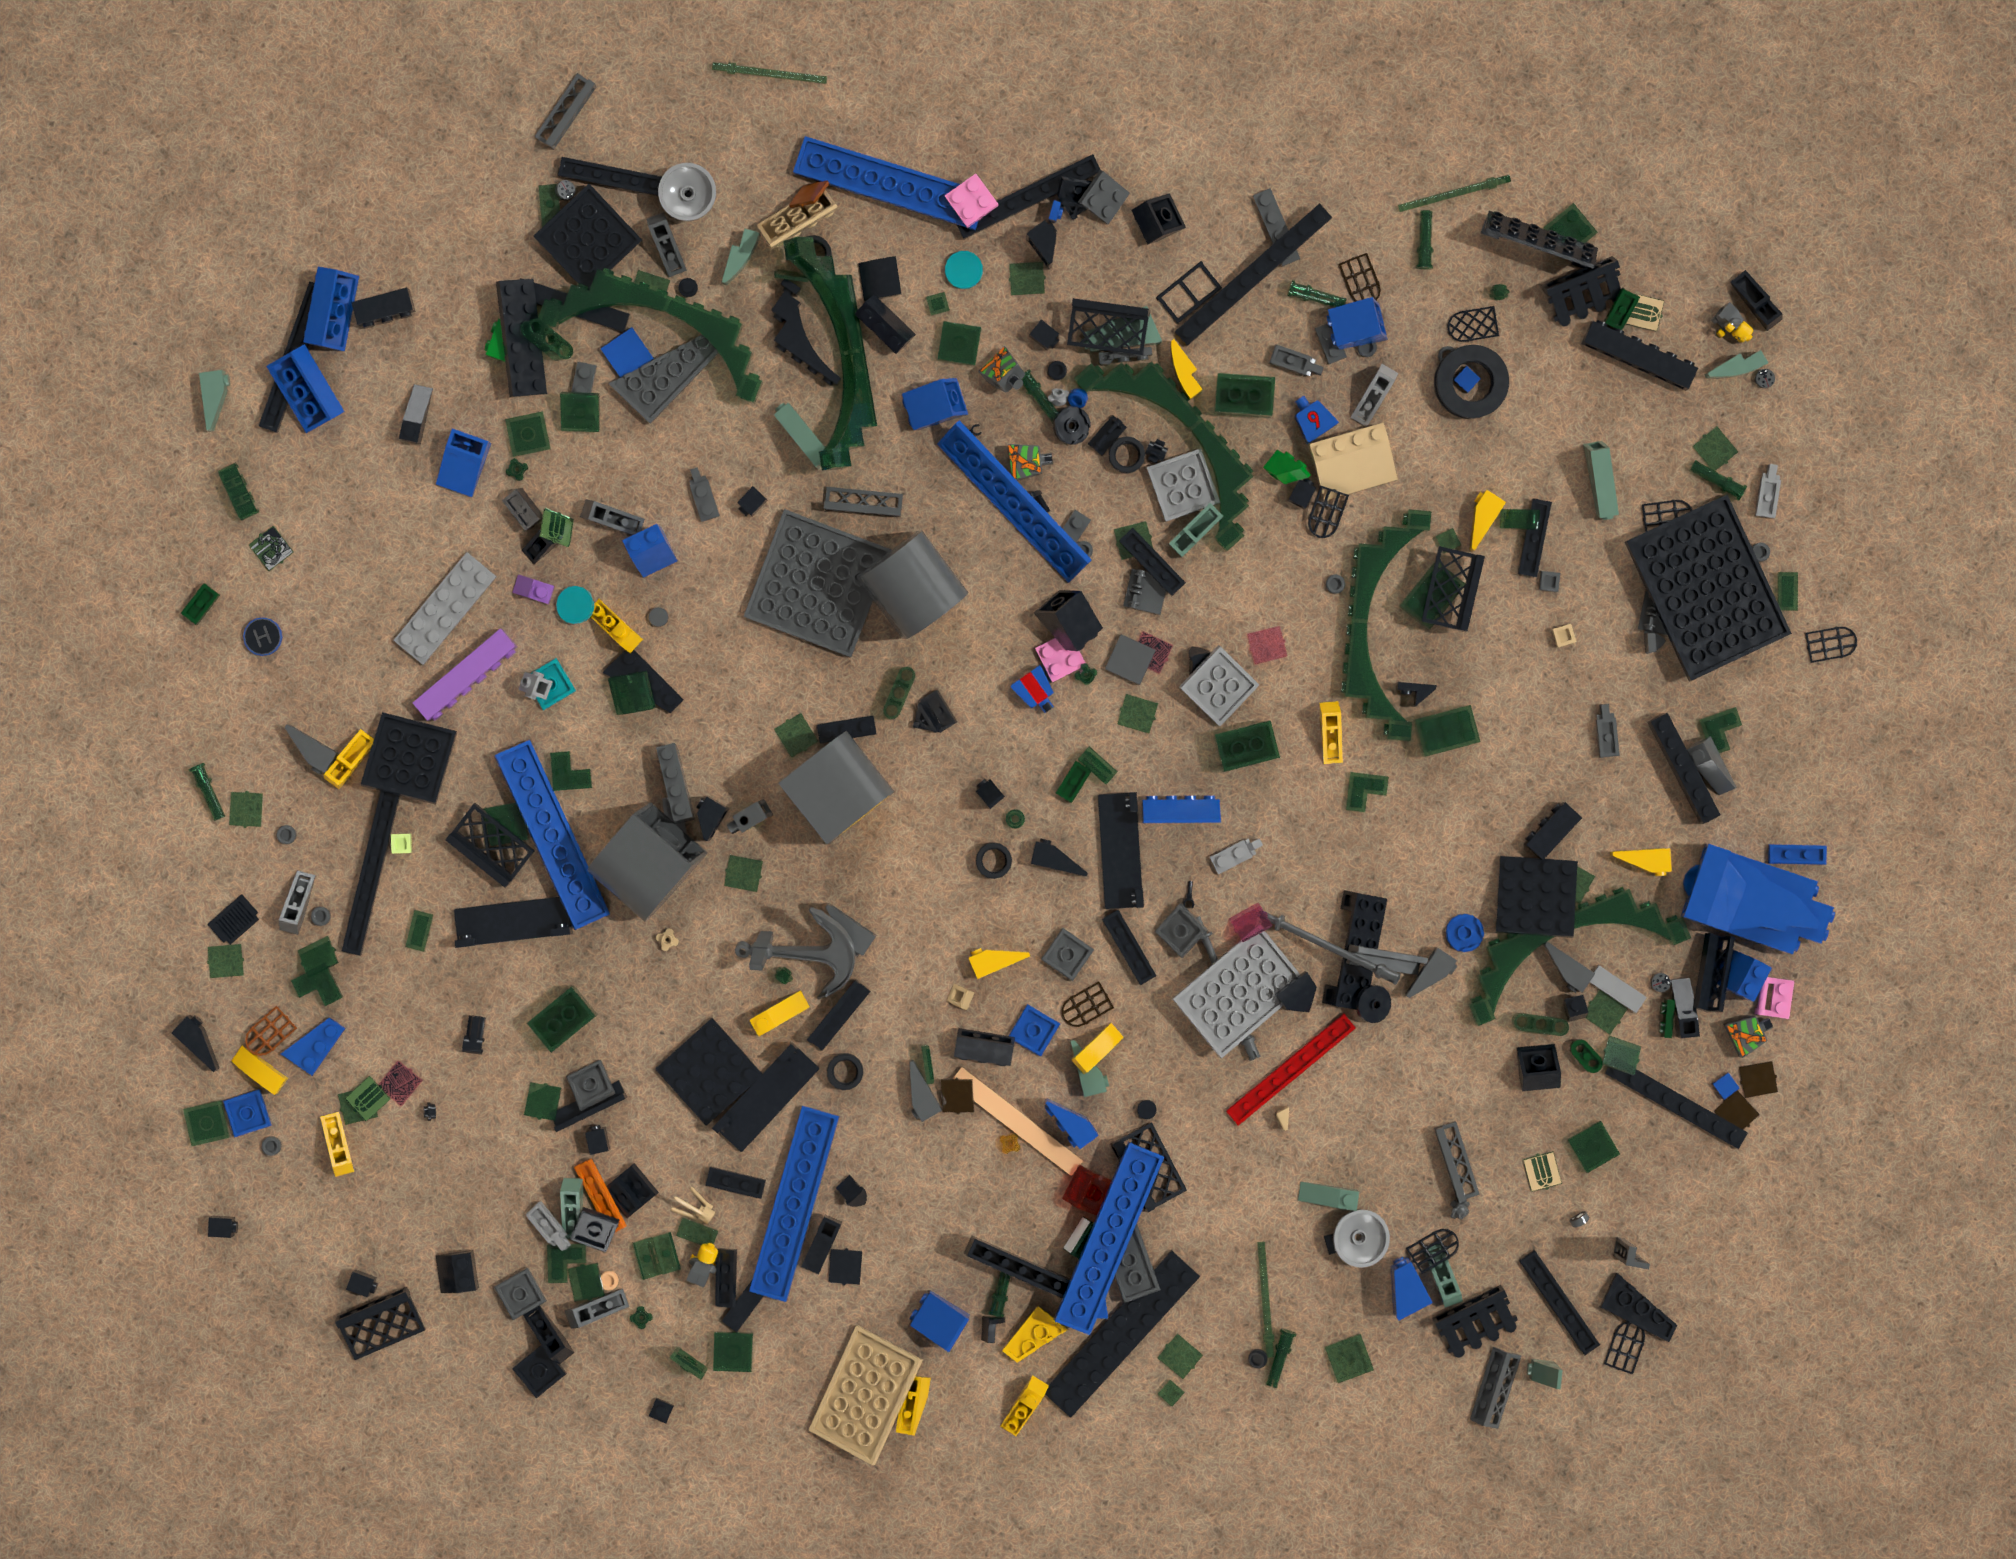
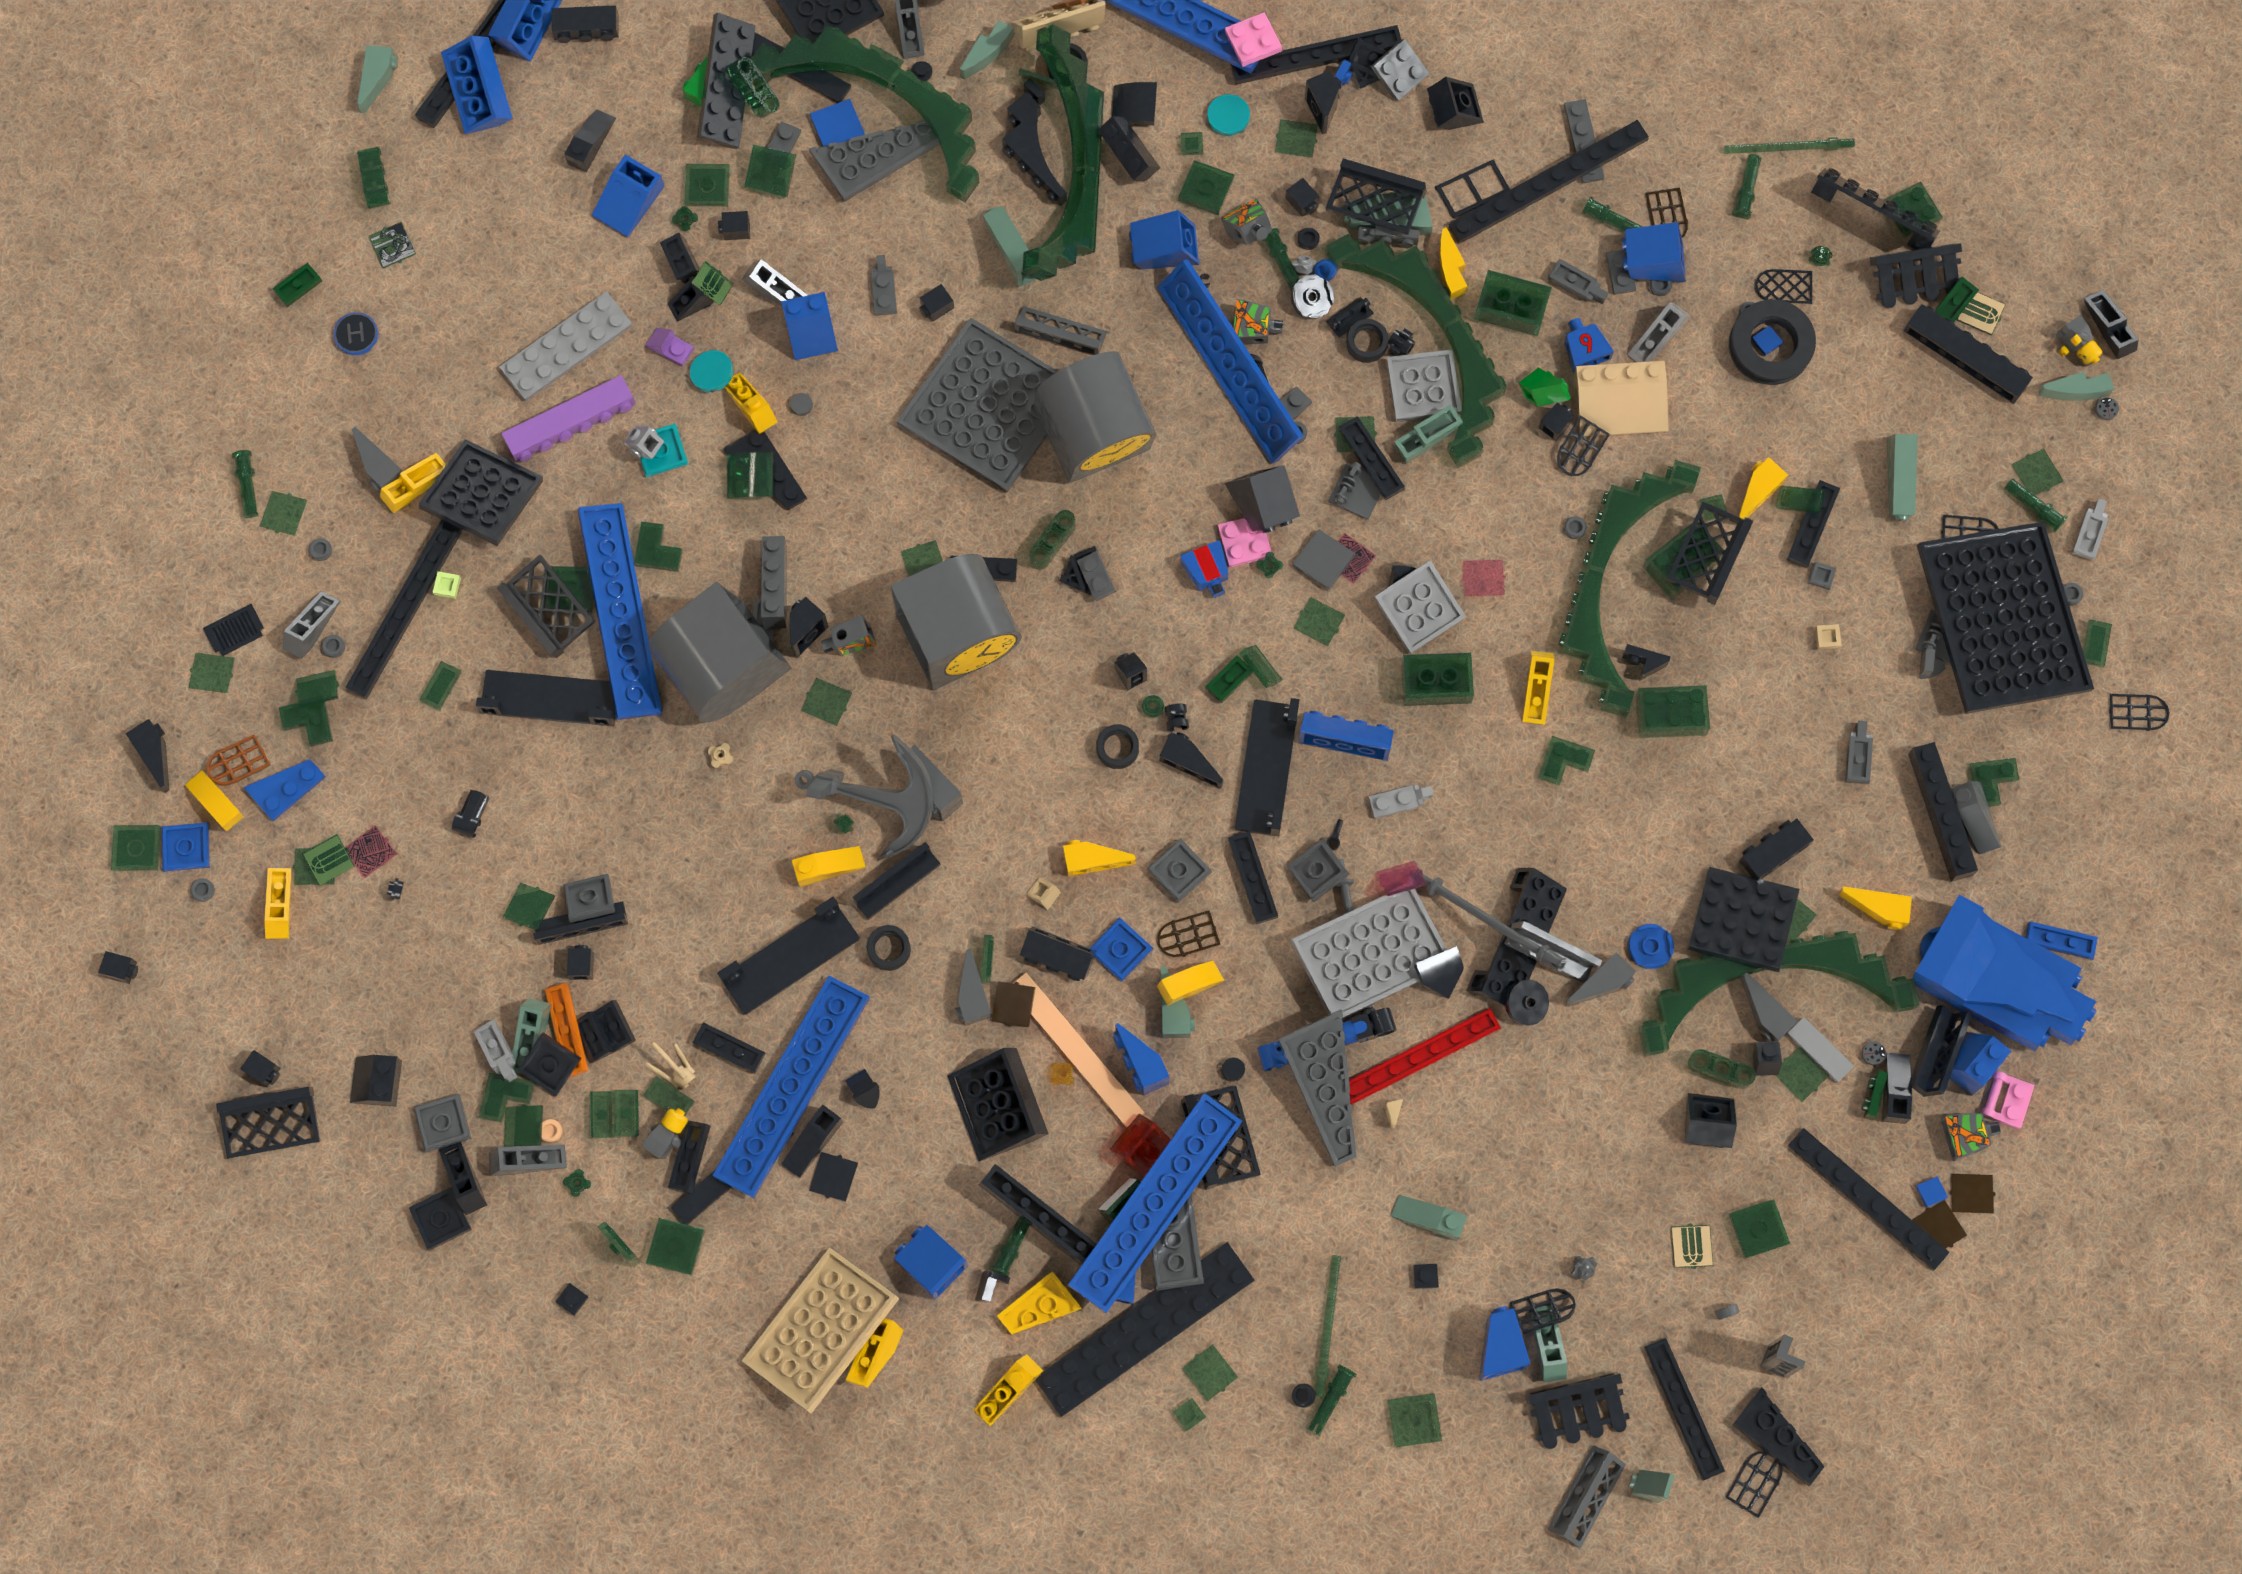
camera: 10 degrees right, 15 degrees down
clear green brick [527,986,598,1053] -> none
black plate [655,1017,763,1126] -> none
light grey dish [1333,1209,1390,1268] -> none
dark grey fence [1434,1121,1480,1203] -> none
dark green plate [1570,1039,1603,1073] -> none
clear green piece [1602,1036,1641,1075] -> none
none -> black brick [718,211,750,241]
none -> black slope [947,1048,1049,1162]
none -> dark grey plate [1077,551,1117,601]
none -> black wheel [1164,703,1189,732]
none -> piece [1257,1007,1397,1071]
none -> dark grey wing [1278,1009,1356,1167]

